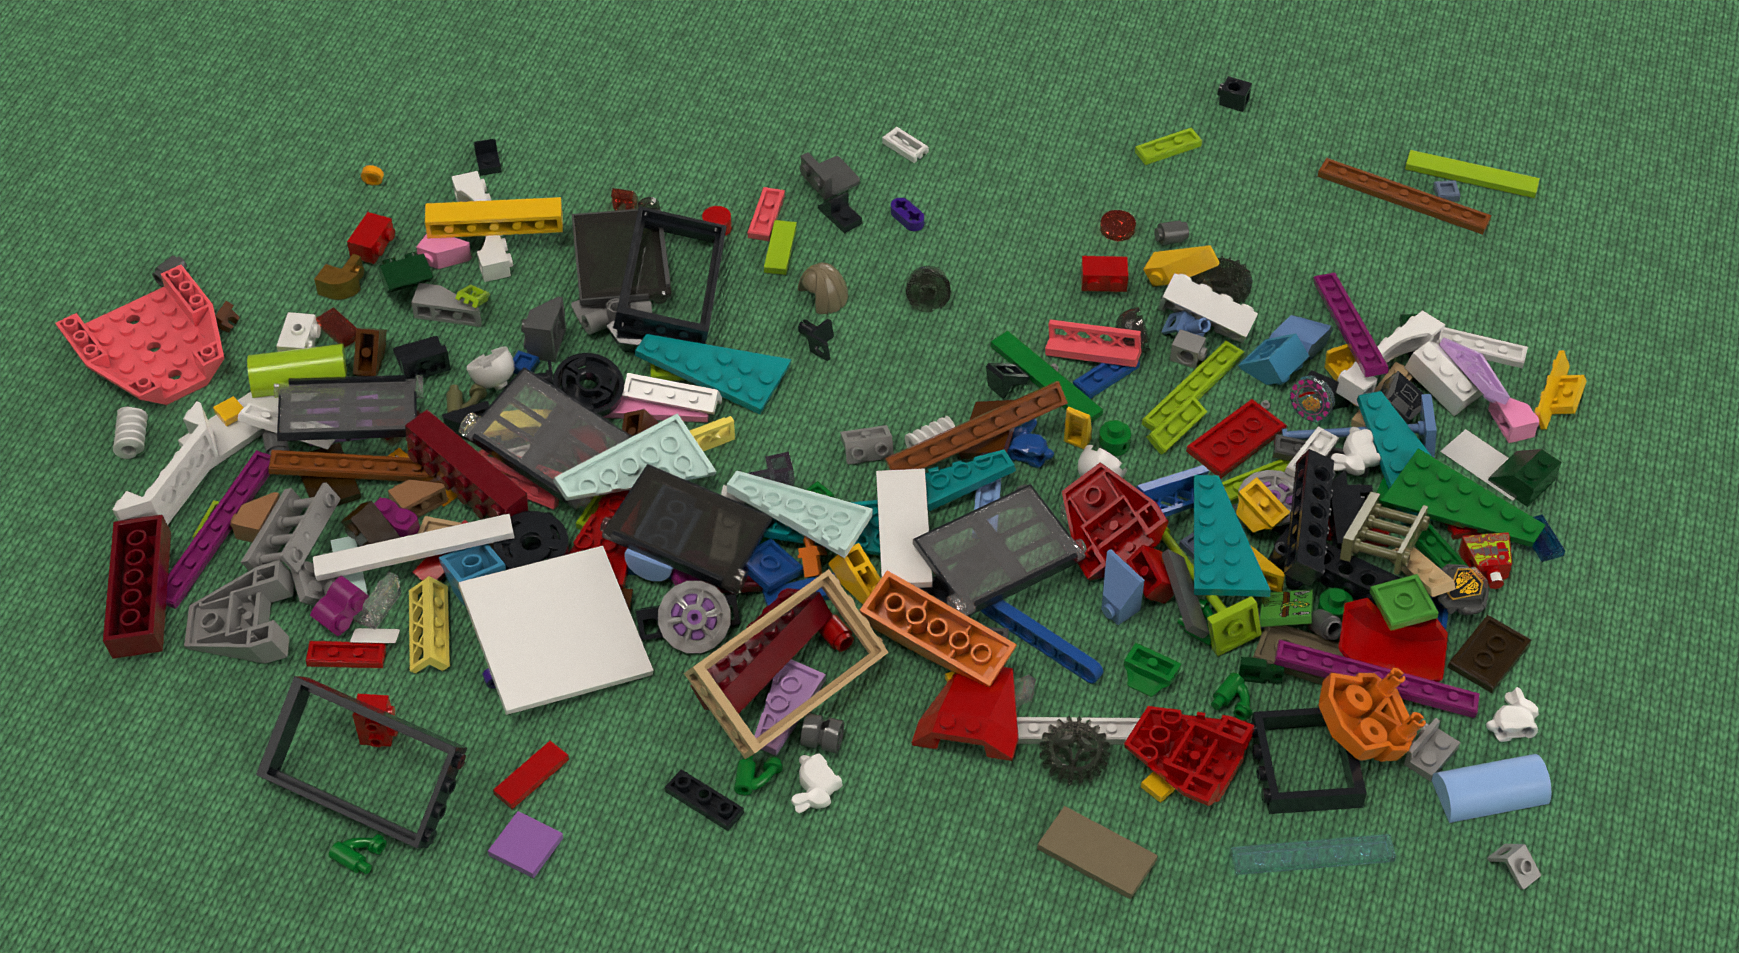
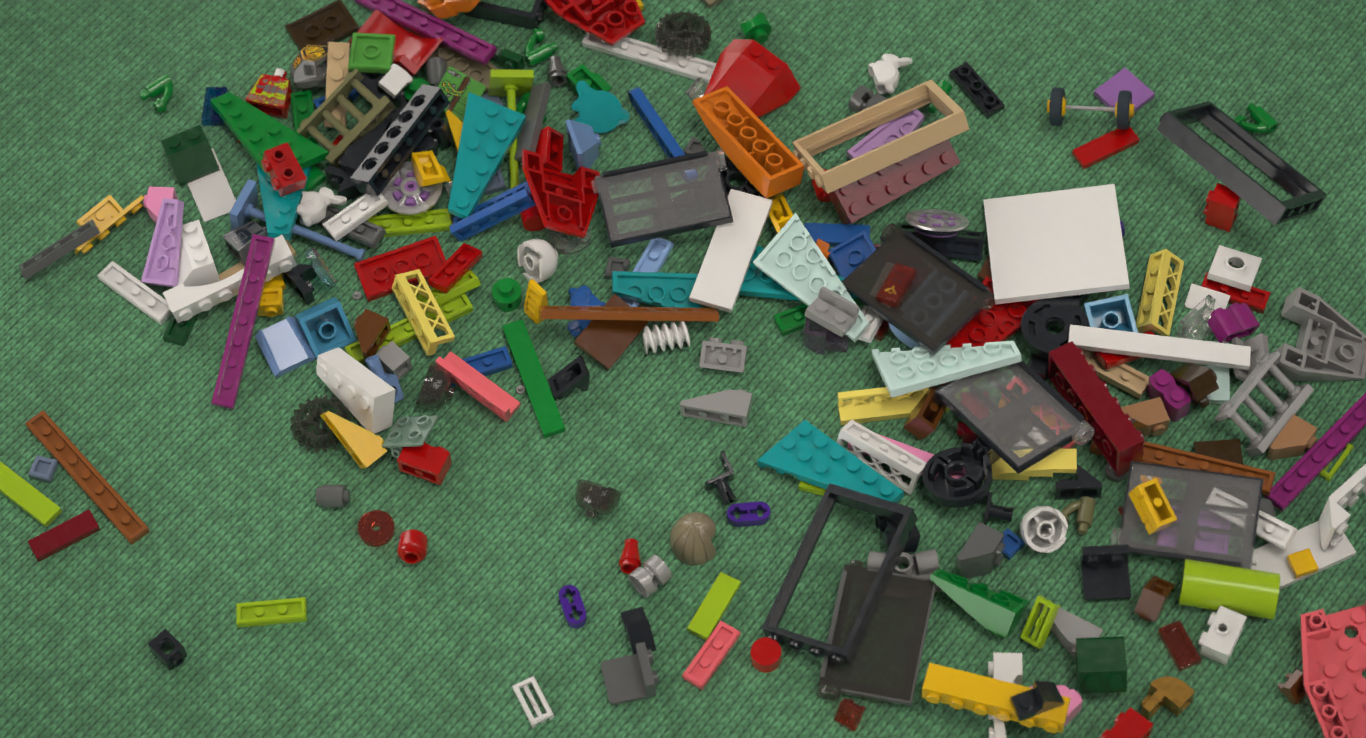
camera: 155 degrees left, 10 degrees up
none -> dark grey tile [19,220,100,279]
none -> dark red tile [27,509,100,562]
none -> green plant [139,73,174,114]
none -> red brick [261,142,307,197]
none -> reddish brown slope [354,309,391,363]
none -> white tile [378,64,413,99]
none -> sand green hinge [382,415,439,458]
none -> light yellow fence [392,269,455,356]
none -> red head [397,529,428,564]
none -> red tile [428,243,482,294]
none -> flat silver cone [547,56,568,87]
none -> teal tile [571,81,630,133]
none -> red cone [618,538,642,574]
none -> light grey wheel [628,555,672,598]
none -> light grey slope [680,389,753,427]
none -> dark purple beam [727,502,771,527]
none -> green piece [740,12,772,44]
none -> light grey bracket [804,286,860,337]
none -> clear red tile [876,262,916,308]
none -> green wedge [929,568,1030,638]
none -> black slope [1010,681,1064,721]
none -> black axle [1047,87,1135,130]
none -> yellow brick [1128,478,1178,535]
none -> white piece [1207,245,1262,292]

